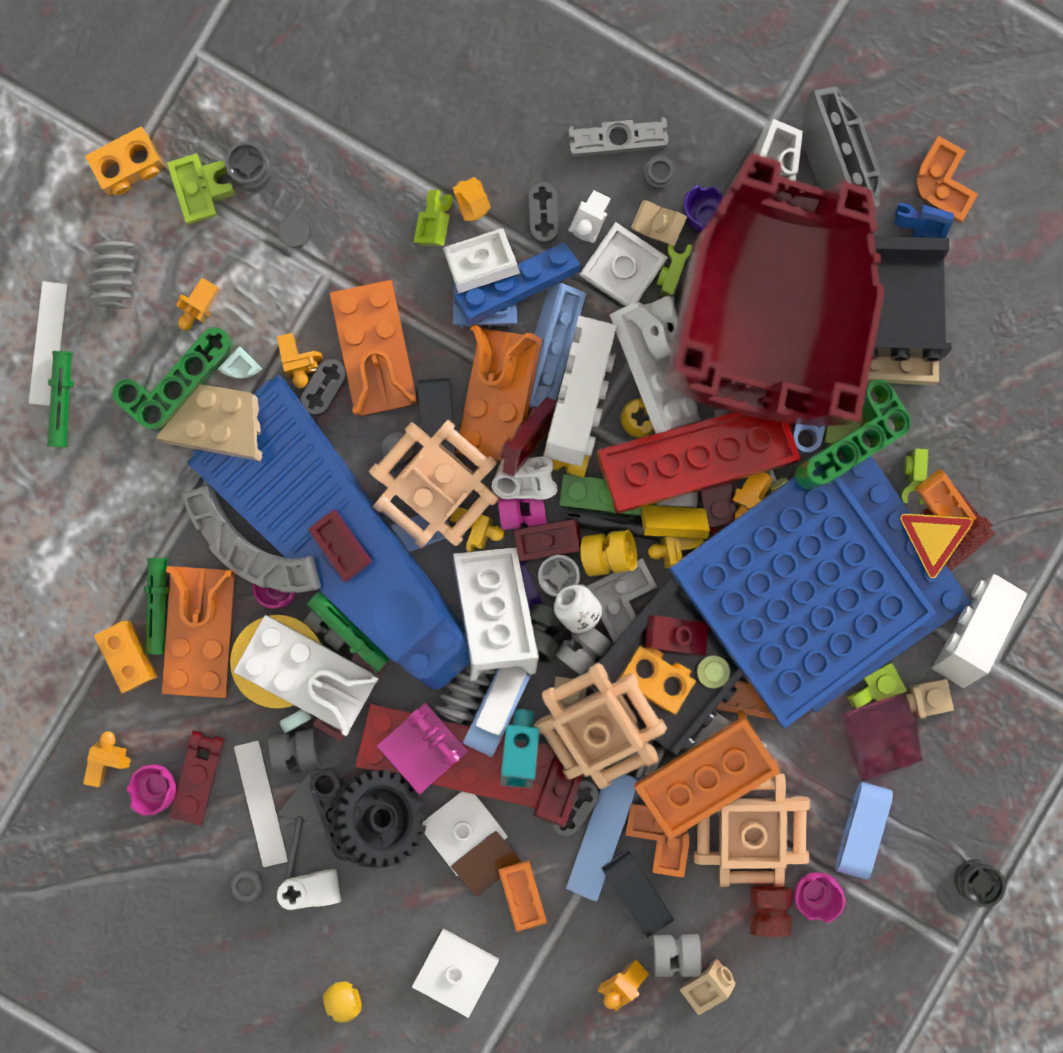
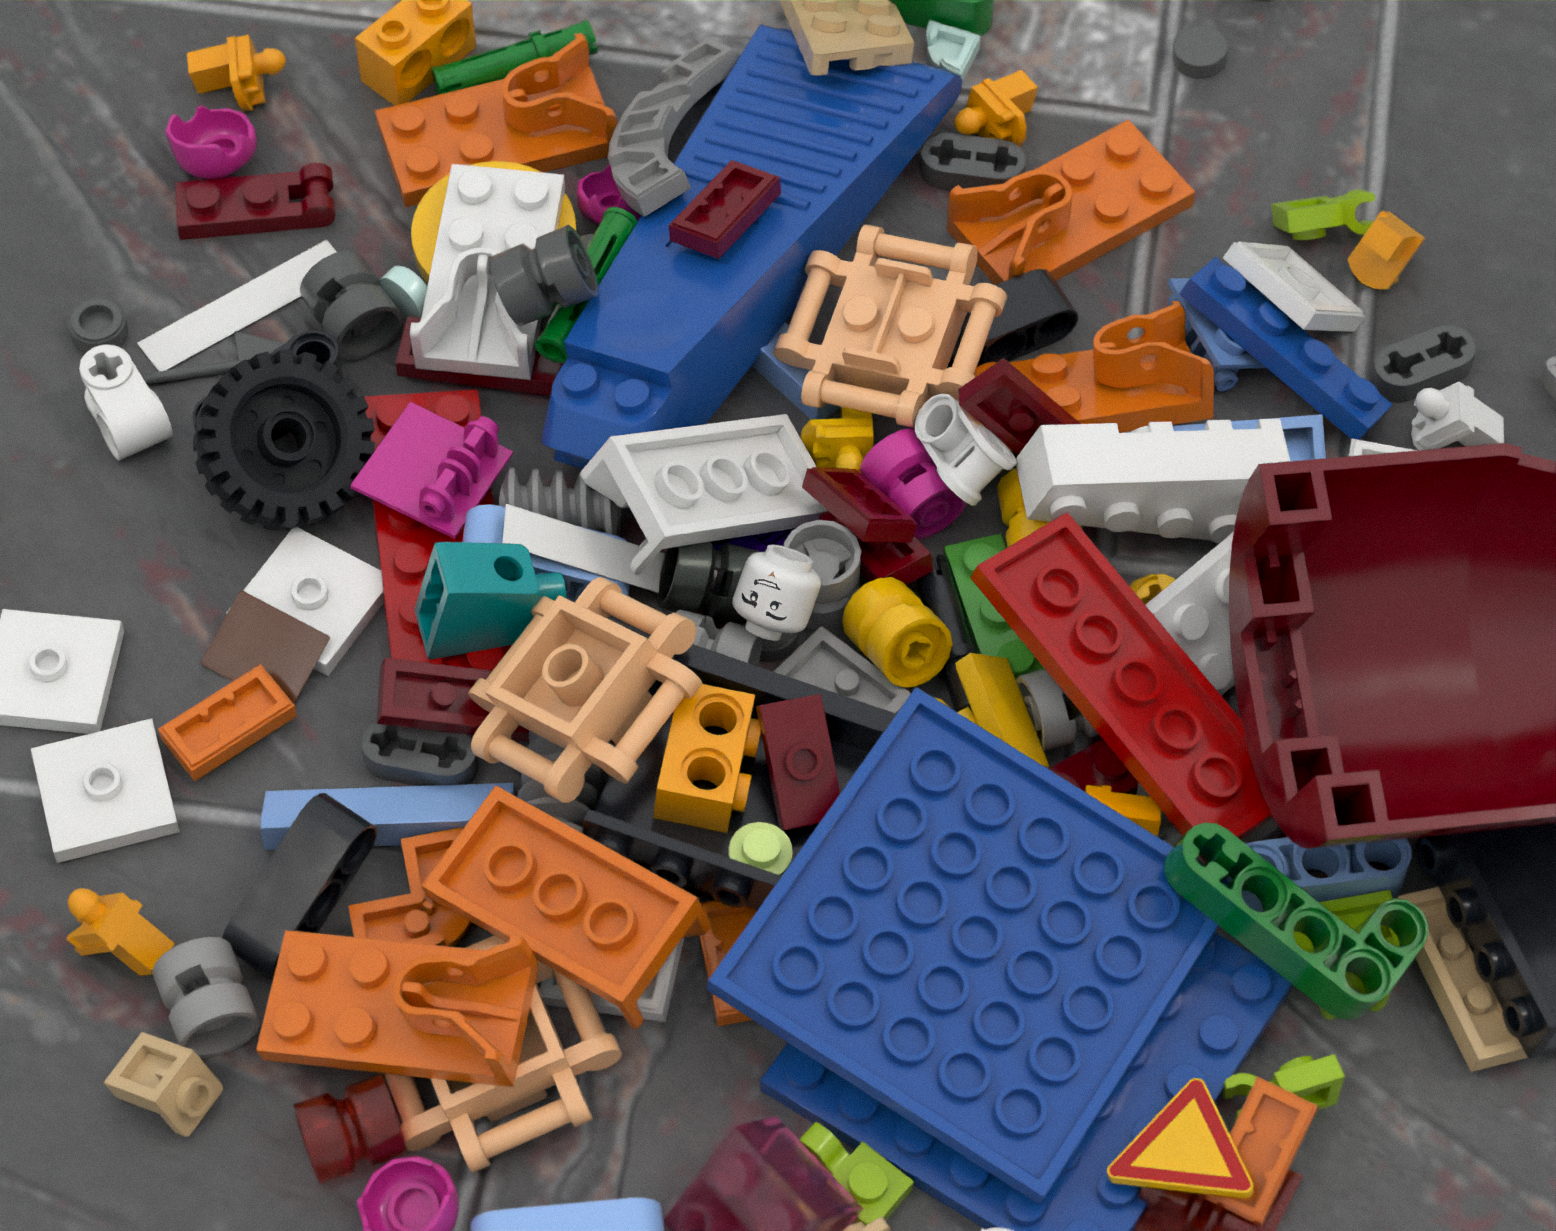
camera: 70 degrees right, 30 degrees down
none -> white plate [31,718,180,863]
none -> orange plate [256,930,539,1087]
none -> dark grey wheel [490,225,598,327]
none -> dark red plate [802,467,918,543]

